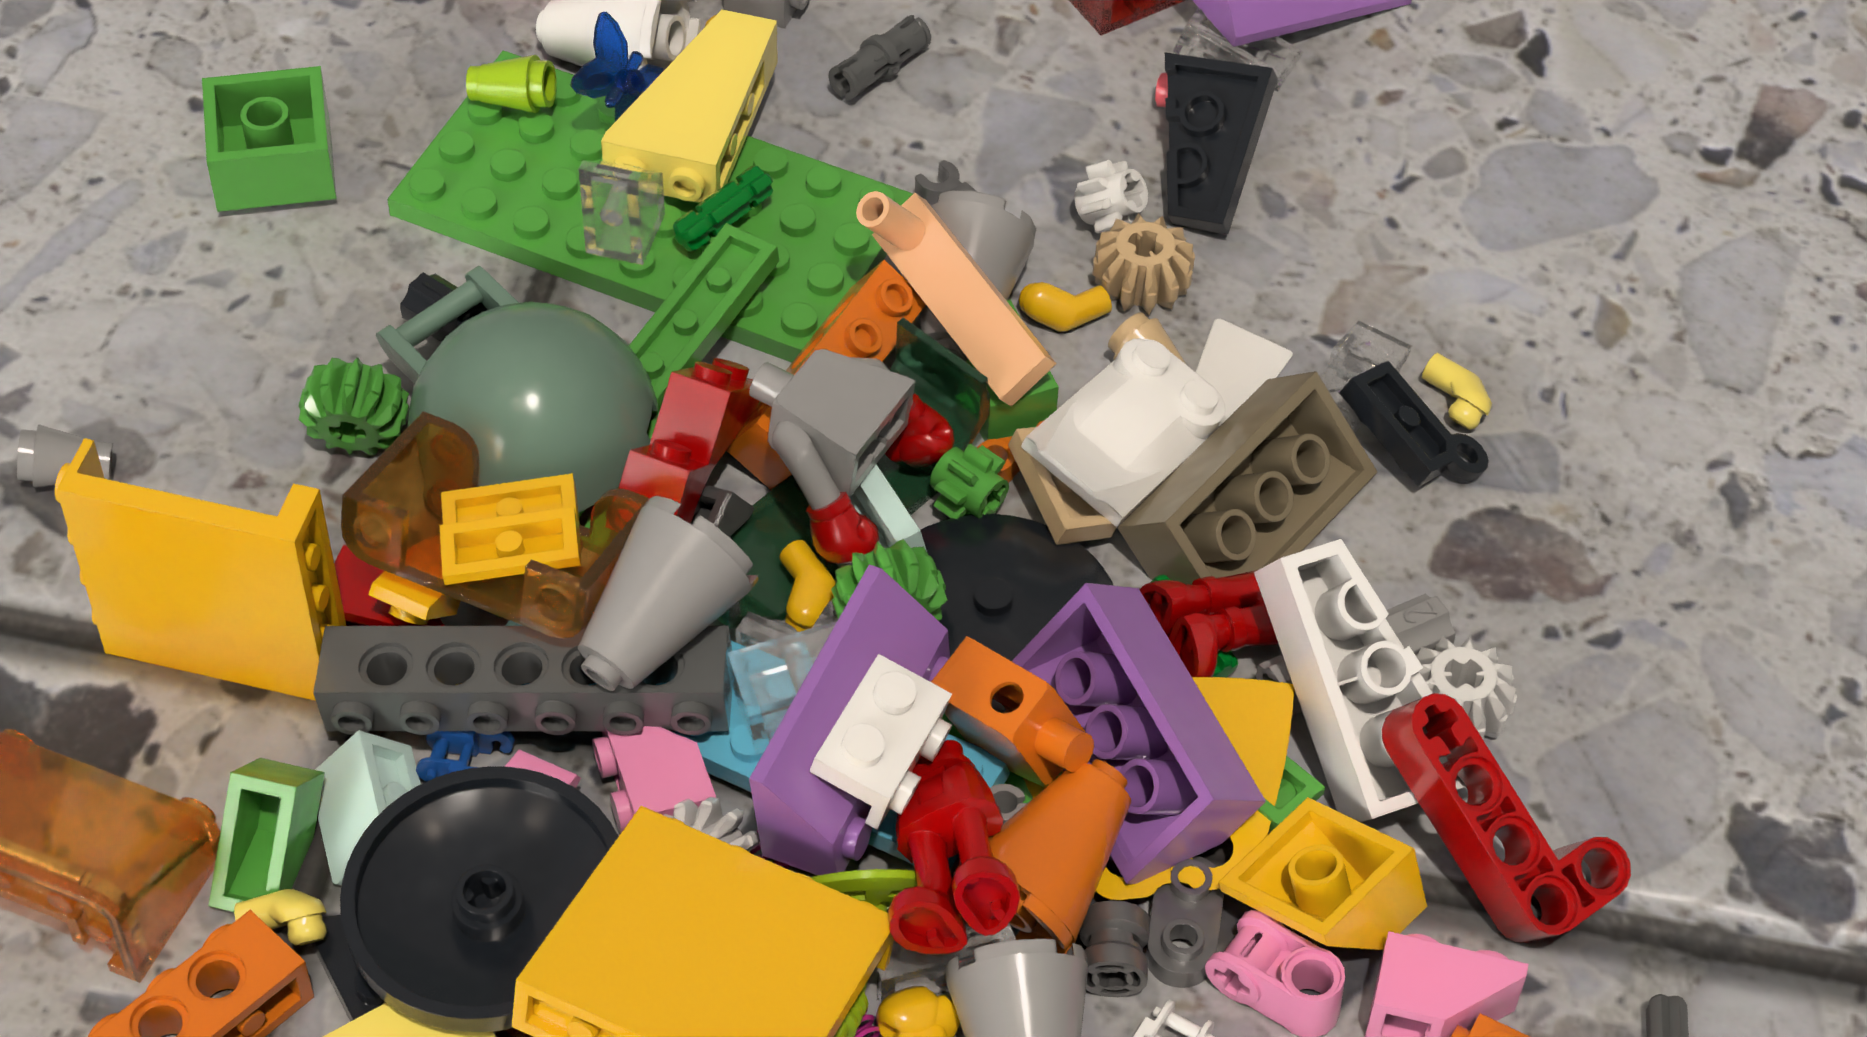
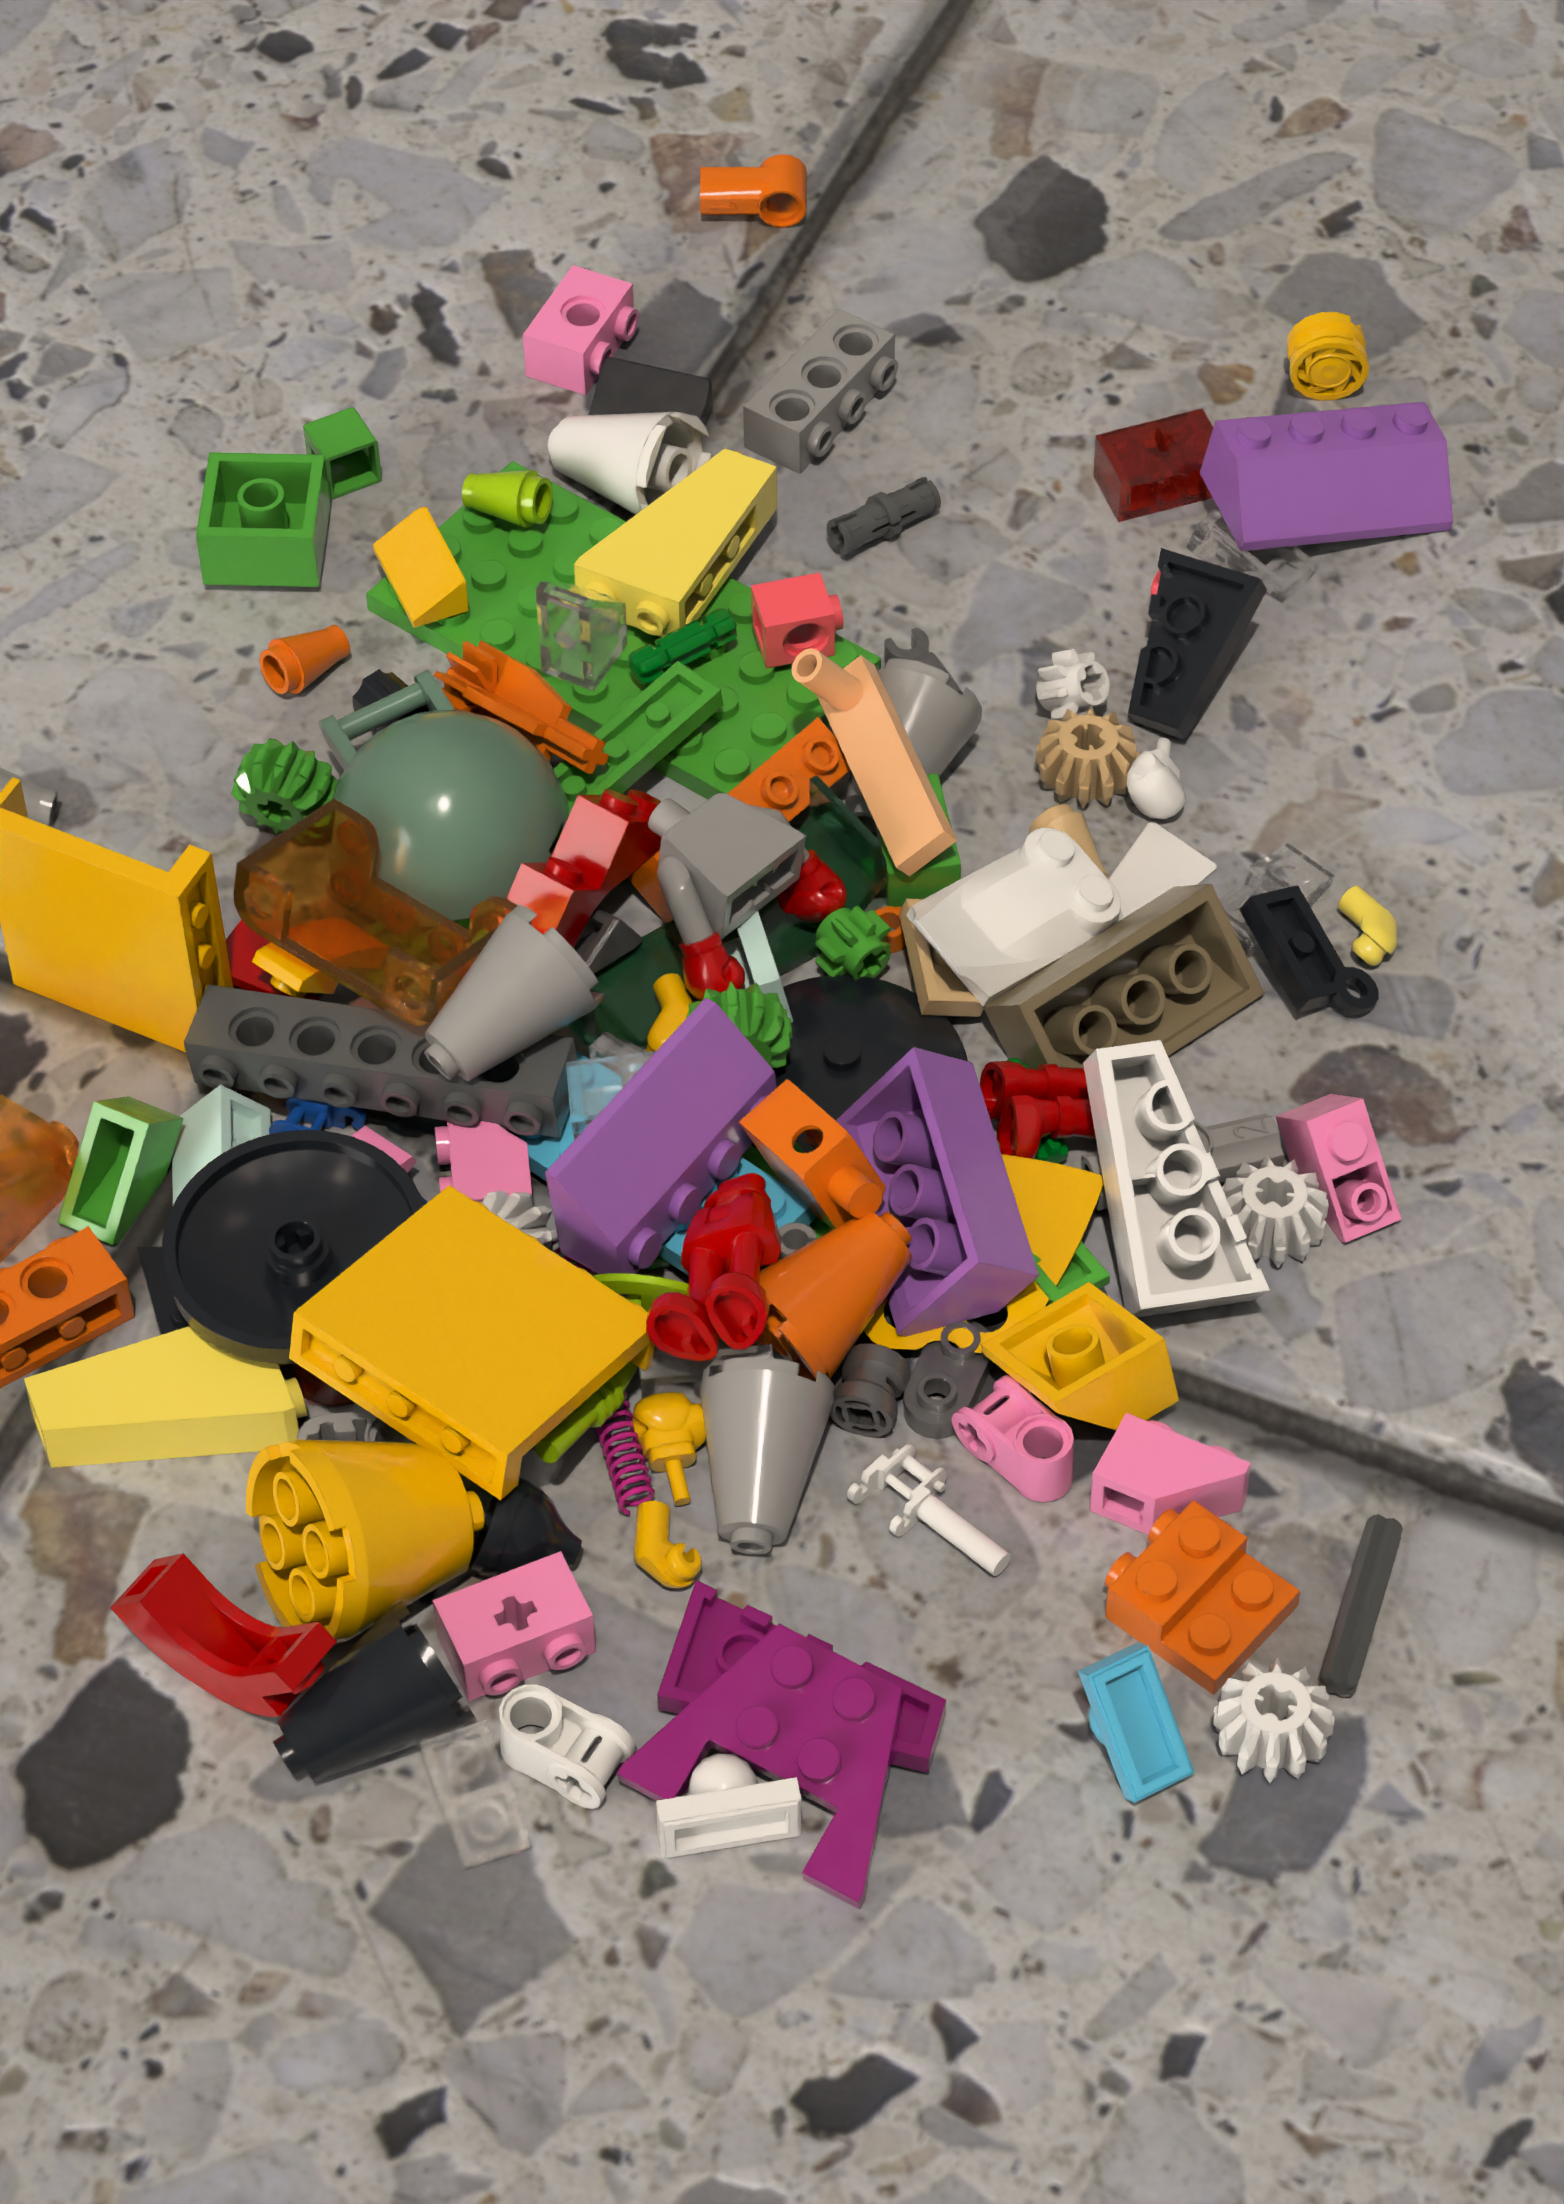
camera: 15 degrees right, 0 degrees up
light yellow arm [234,889,327,946] -> none
yellow slope [439,473,581,585] -> none
clear blue piece [570,11,664,122] -> none
white bracket [809,654,952,830] -> none
yellow arm [1019,282,1112,332] -> none
red beam [1382,693,1631,943] -> none
none -> orange cone [259,625,350,694]
none -> bright green piece [303,407,382,500]
none -> yellow slope [373,506,469,628]
none -> orange piece [434,640,609,774]
none -> coral brick [751,572,844,668]
none -> white piece [1126,738,1186,819]
none -> bright pink slope [1275,1094,1402,1243]

